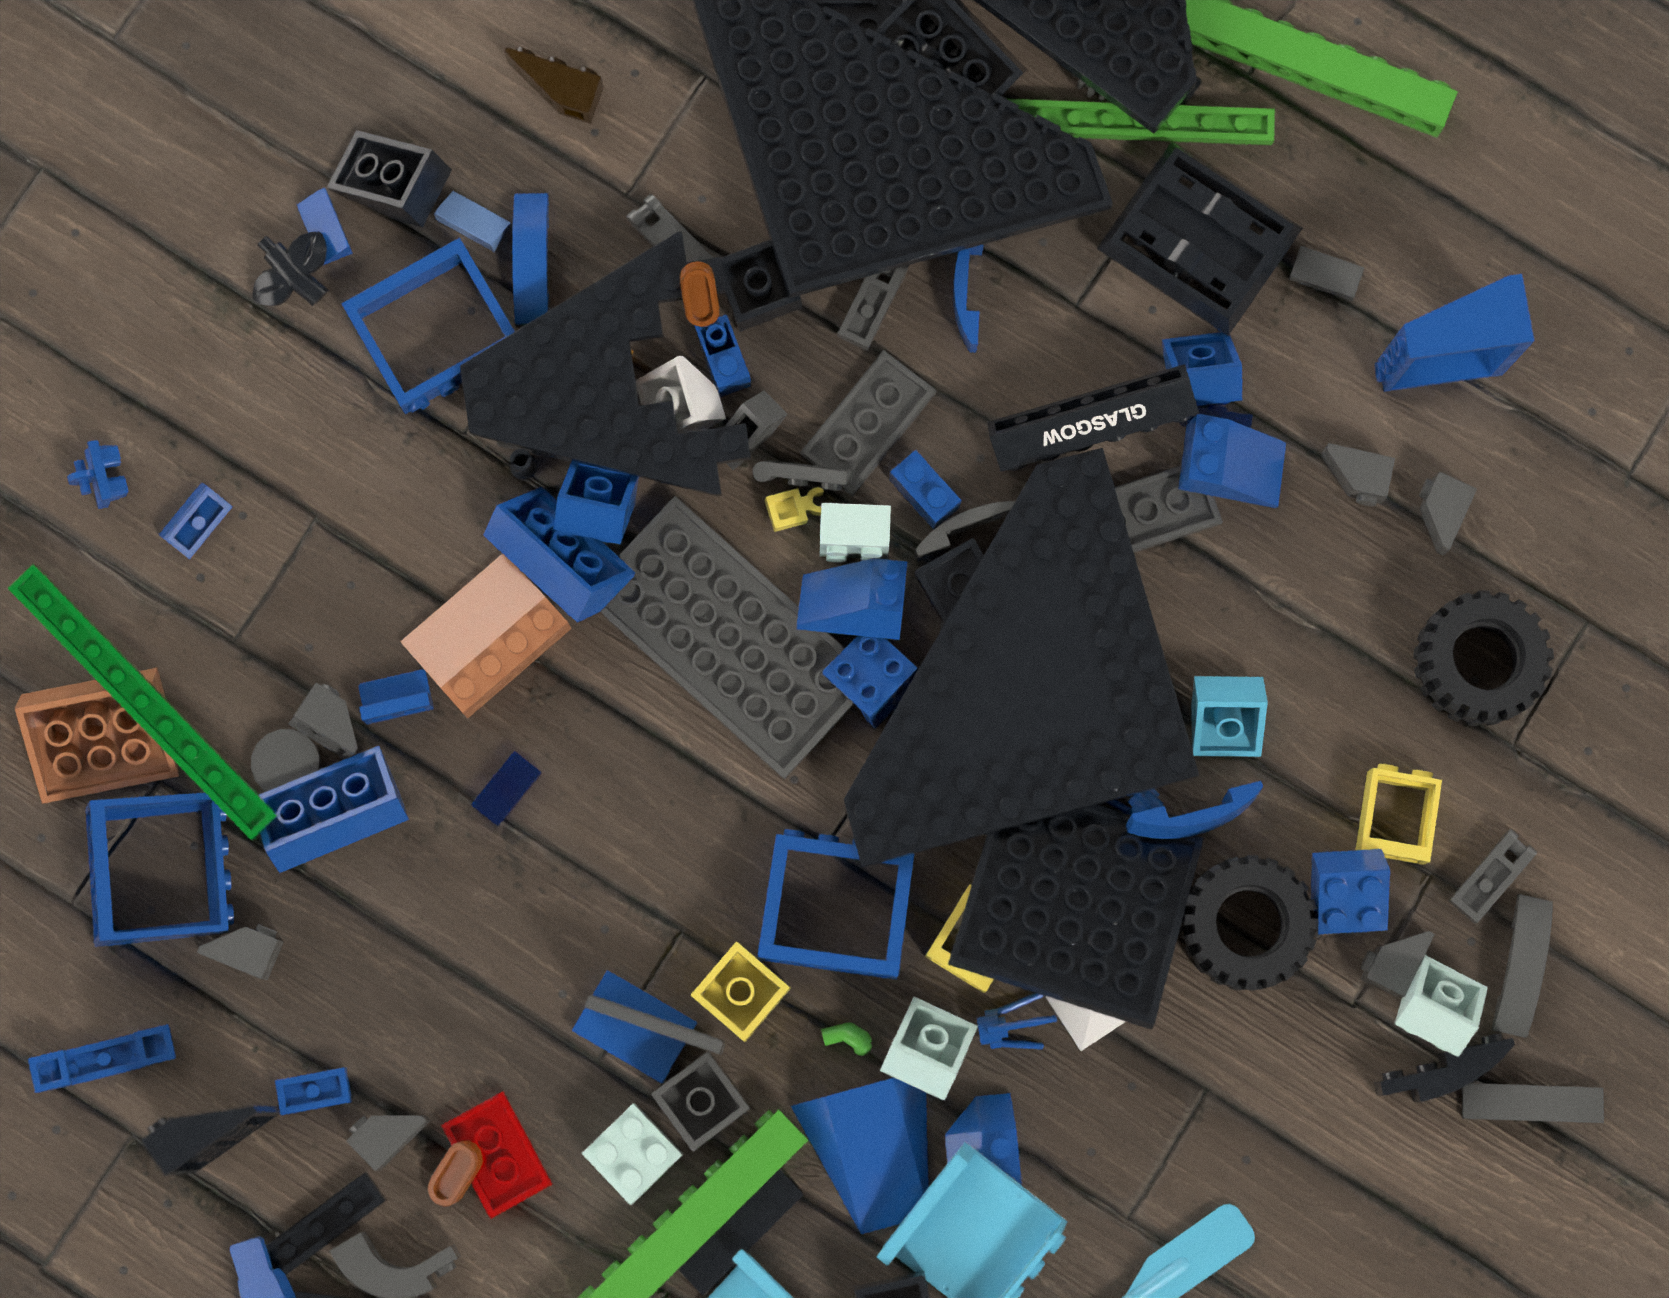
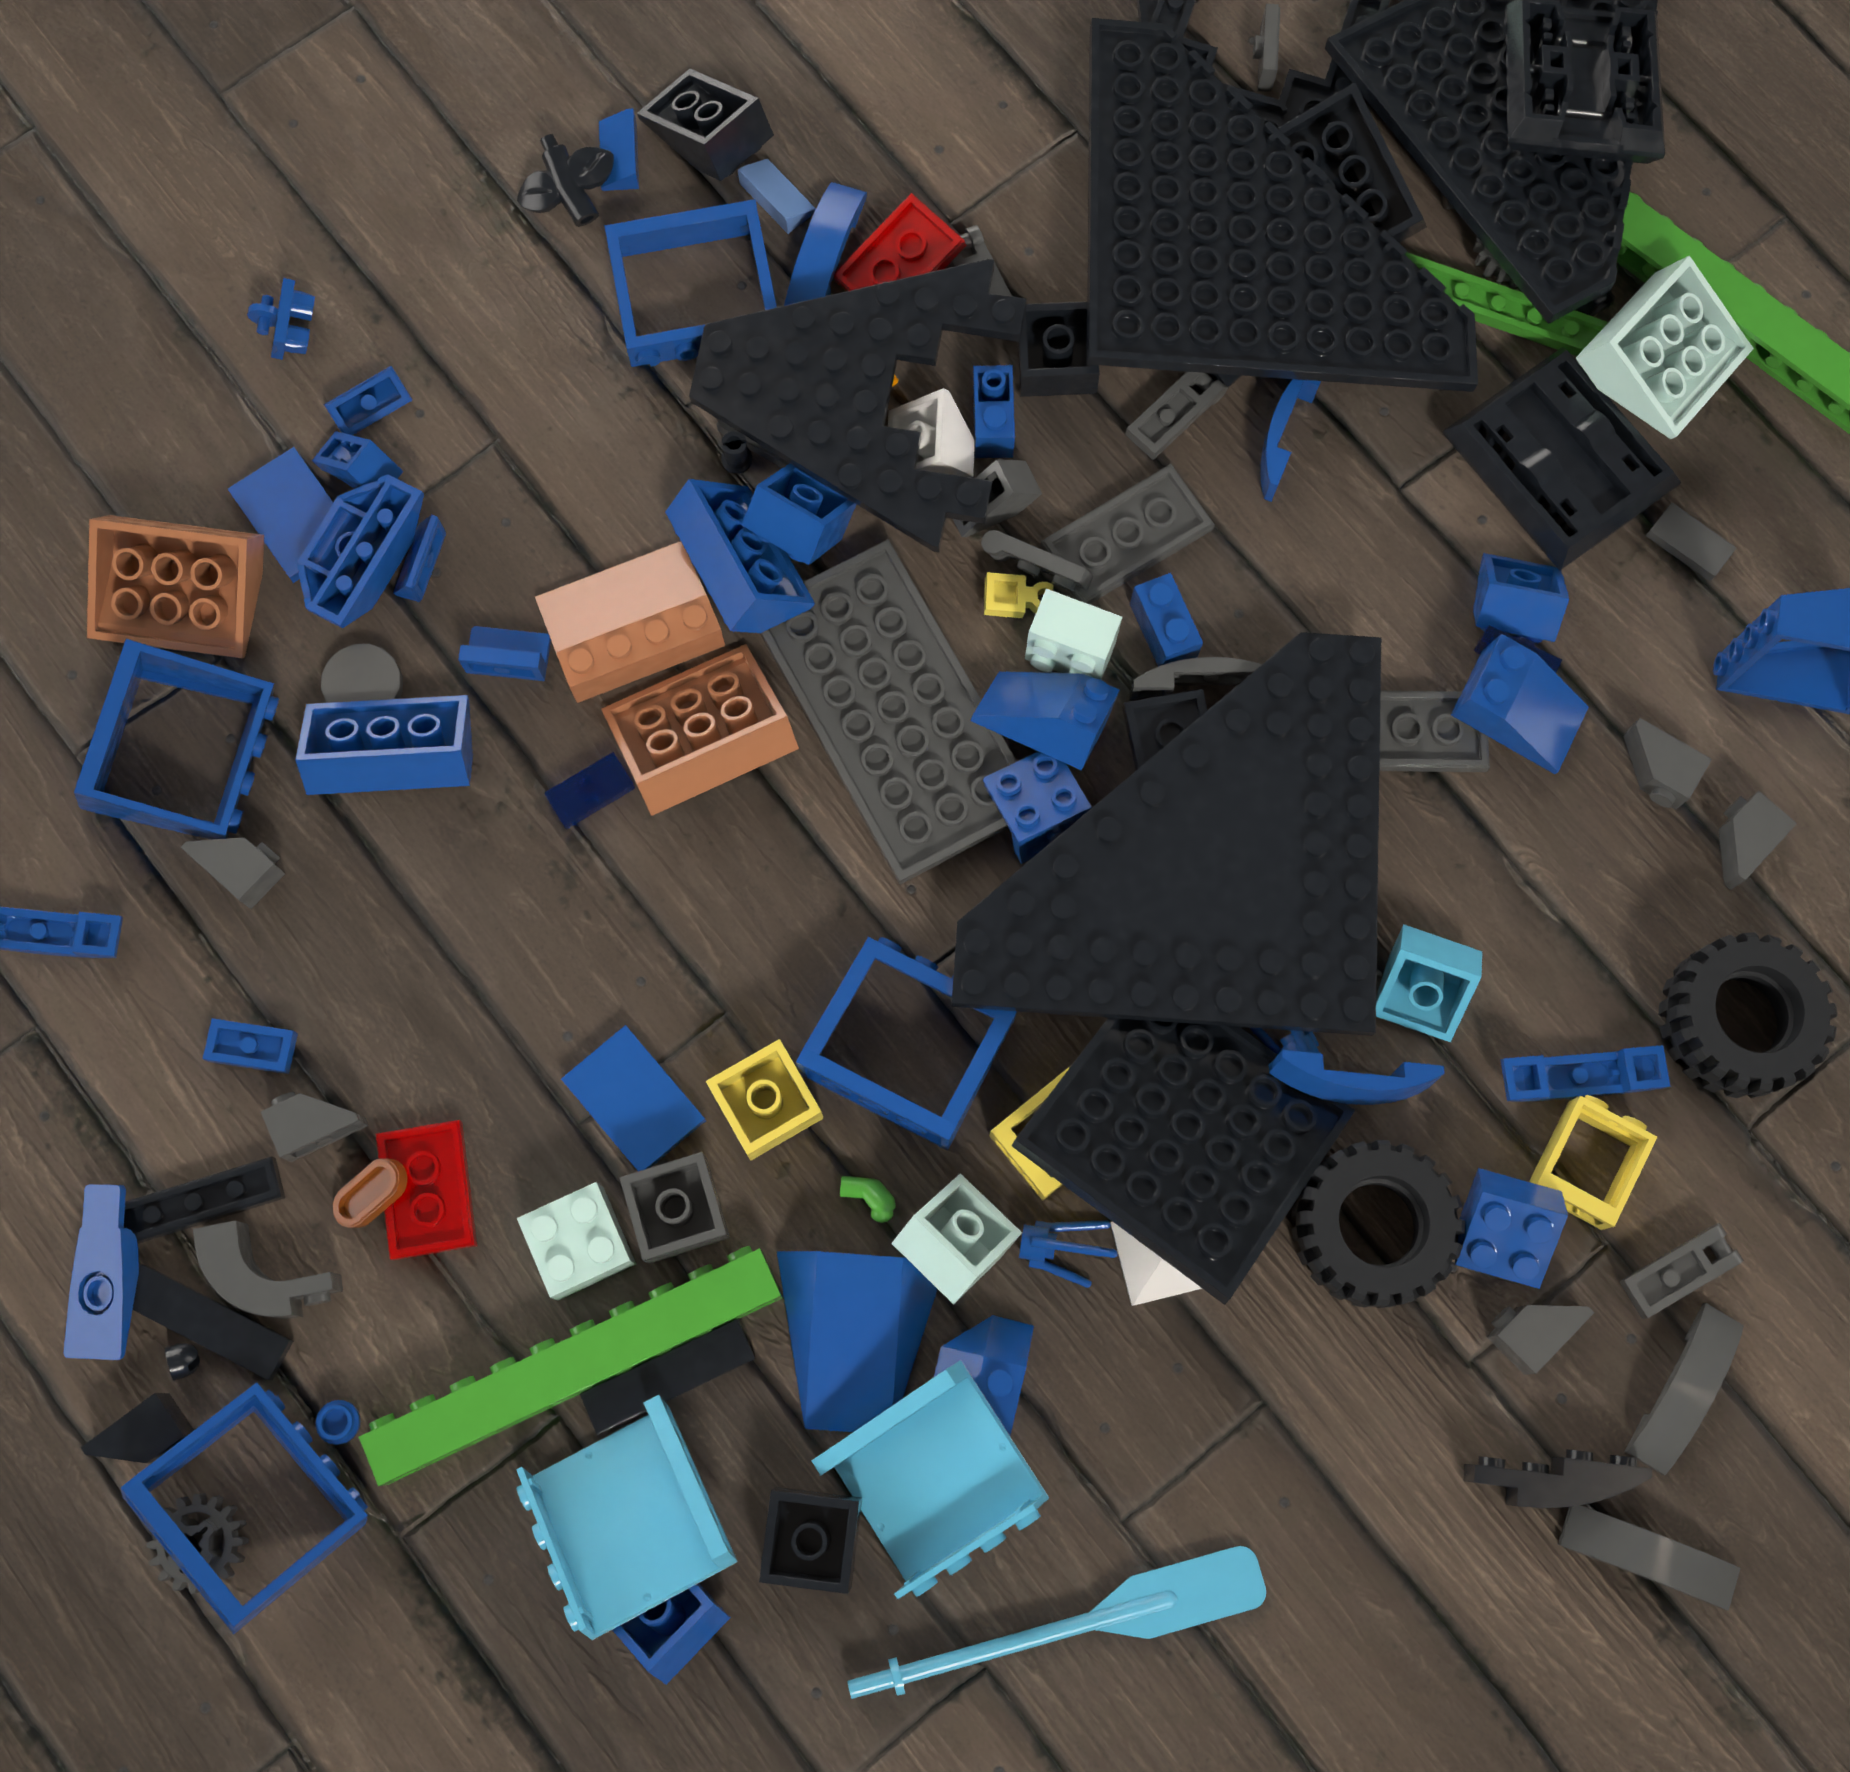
camera: 20 degrees right, 5 degrees down
green plate [8,564,279,840] -> none
black slope [141,1106,280,1176] -> none
dark grey slope [288,683,357,760] -> none
dark brown slope [504,47,604,124] -> none
dark grey tile [585,995,726,1055] -> none
dark orange tile [680,261,720,327] -> none
black brick [987,364,1199,472] -> none
light aqua brick [1395,955,1488,1057] -> none
none -> blue tile [228,447,333,583]
none -> blue wedge [296,474,424,628]
none -> blue arch [312,431,403,489]
none -> blue slope [393,515,446,602]
none -> nougat slope [601,644,799,816]
none -> red tile [833,193,967,292]
none -> blue slope [1500,1045,1671,1102]
none -> light aqua slope [1576,255,1754,439]

